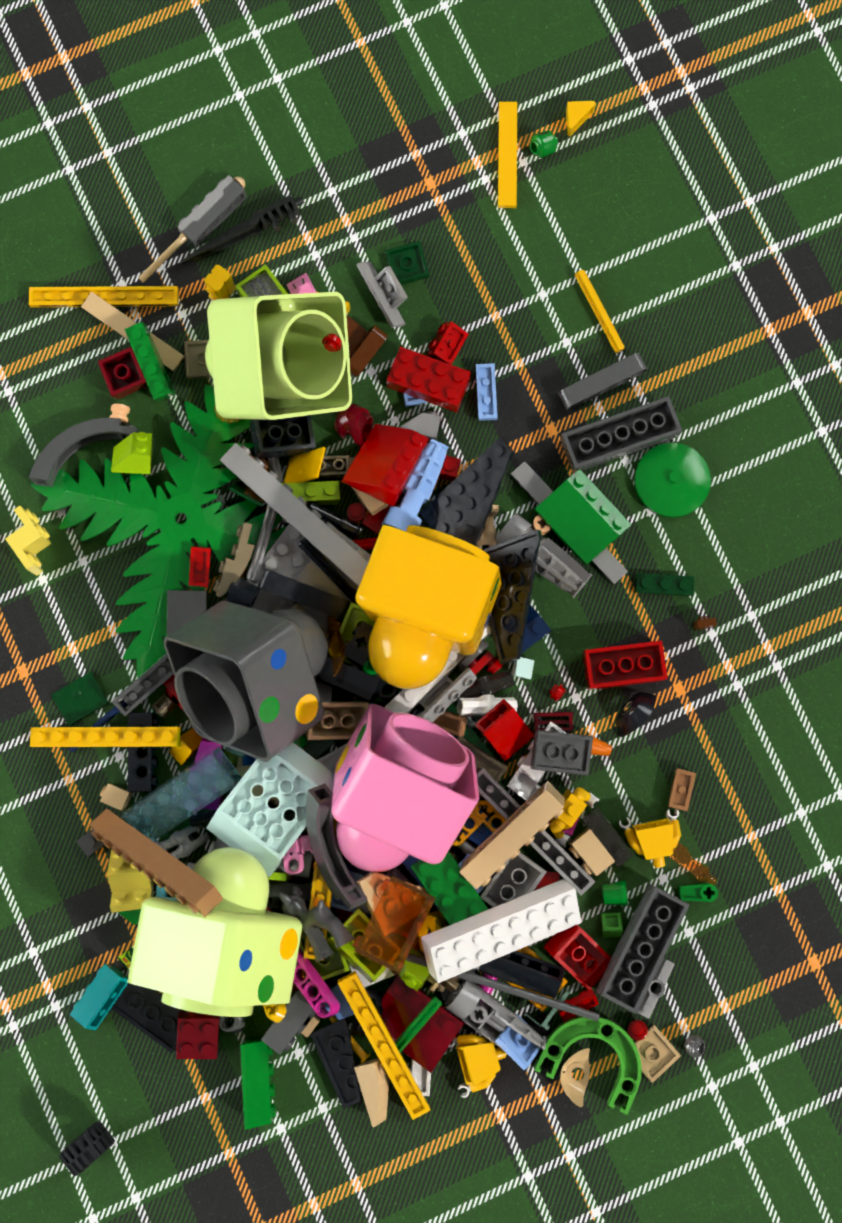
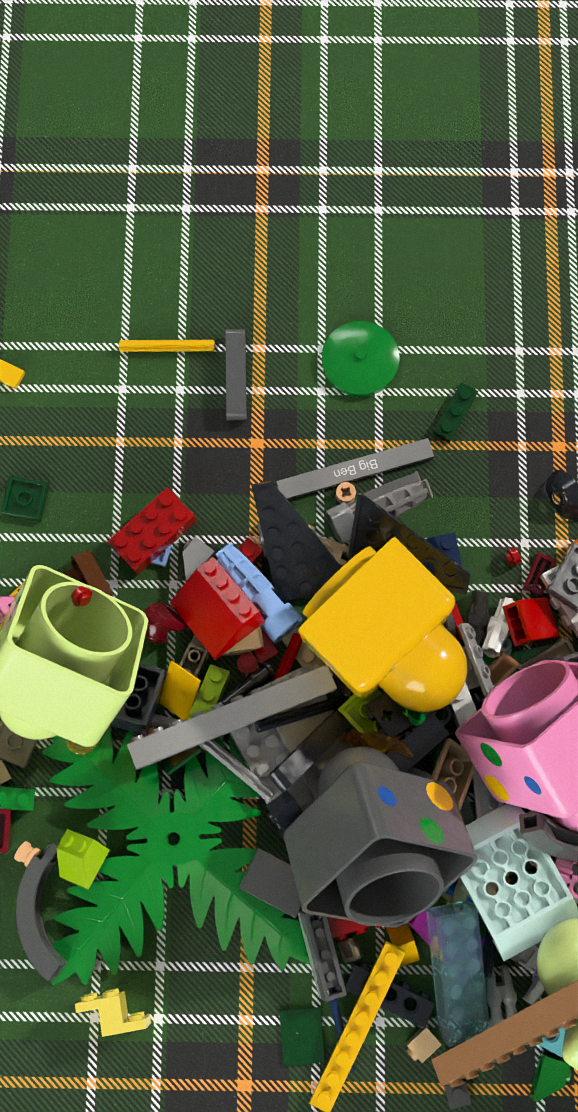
camera: 65 degrees left, 5 degrees down
light yellow bracket [107,849,154,913] -> none
red plate [189,546,211,587] -> none
dark tan slope [213,522,255,597] -> none
light grey bracket [357,262,408,328] -> none
red bracket [427,321,469,365] -> none
light blue plate [476,363,497,421] -> none
red plate [486,657,503,675] -> none
light aqua tile [512,657,534,679] -> none
green slope [534,469,631,566] -> none
dark grey brick [560,396,682,474] -> none
red brick [582,641,668,690] -> none
reddish brown plate [693,615,717,631] -> none

